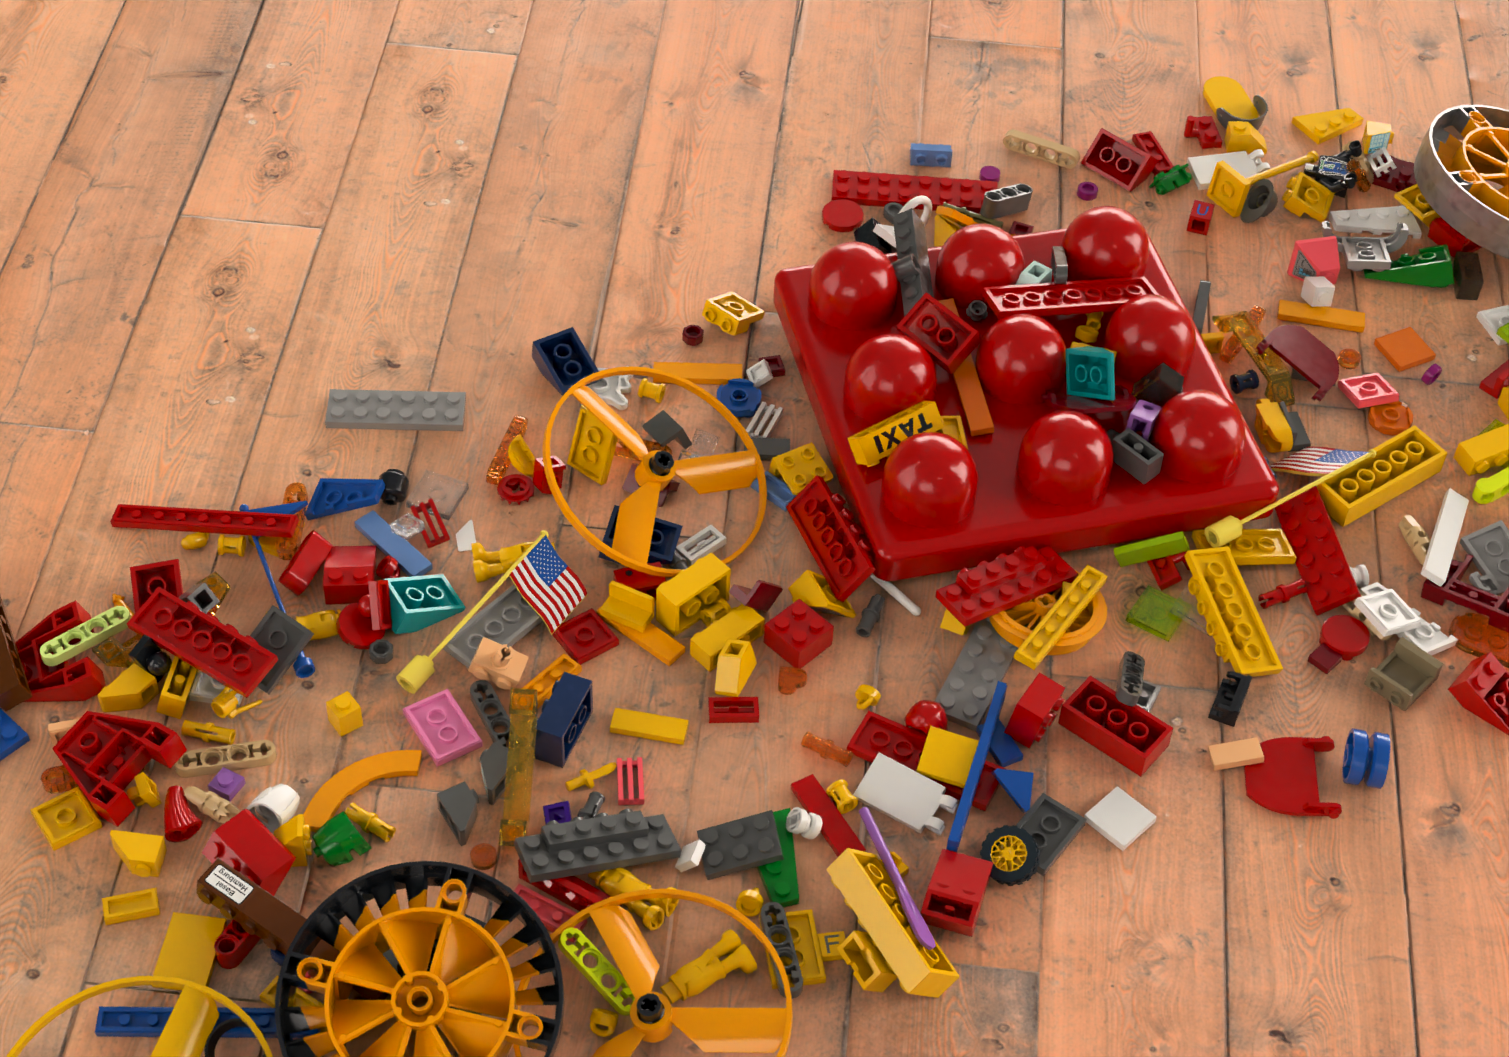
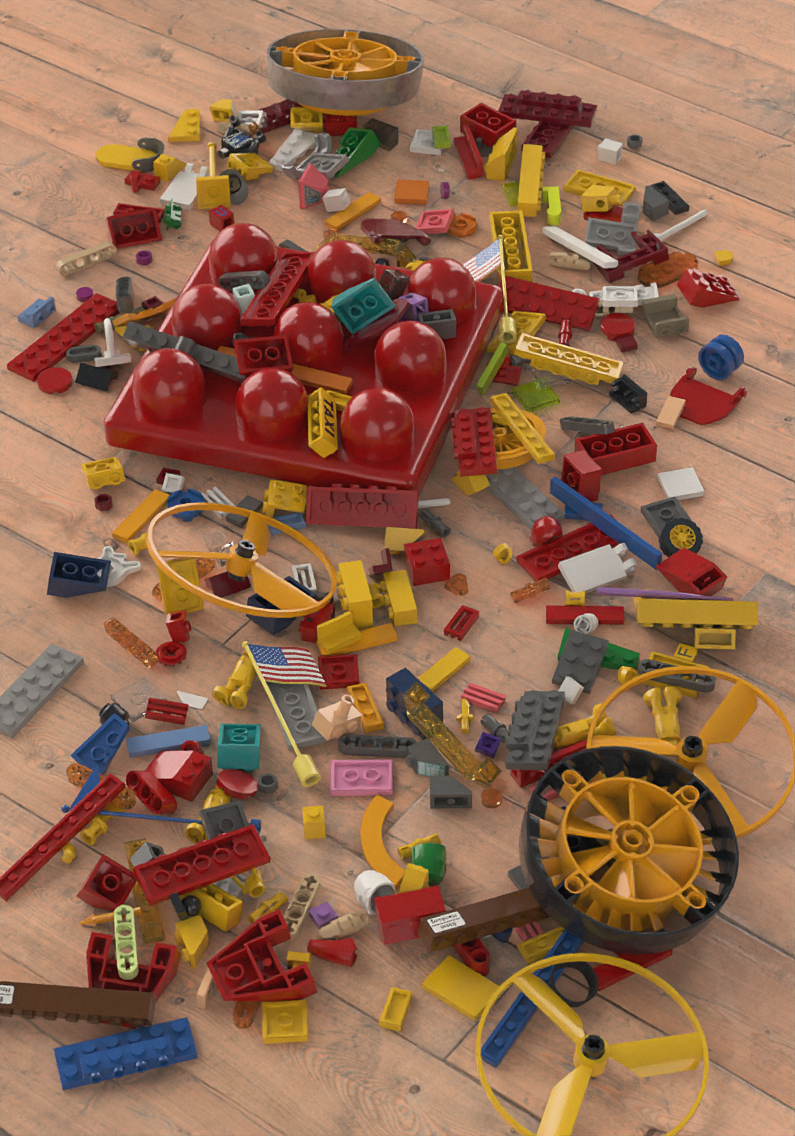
camera: 55 degrees left, 5 degrees down
yellow slope [110,830,167,877] -> none
red tile [357,580,392,631] -> none
clear plate [390,513,425,540] -> none
yellow tile [508,434,536,477] -> none
dark grey panel [642,410,692,449] -> none
yellow slope [715,639,757,697] -> none
yellow tile [916,726,979,788] -> none
blue slope [991,768,1034,813] -> none

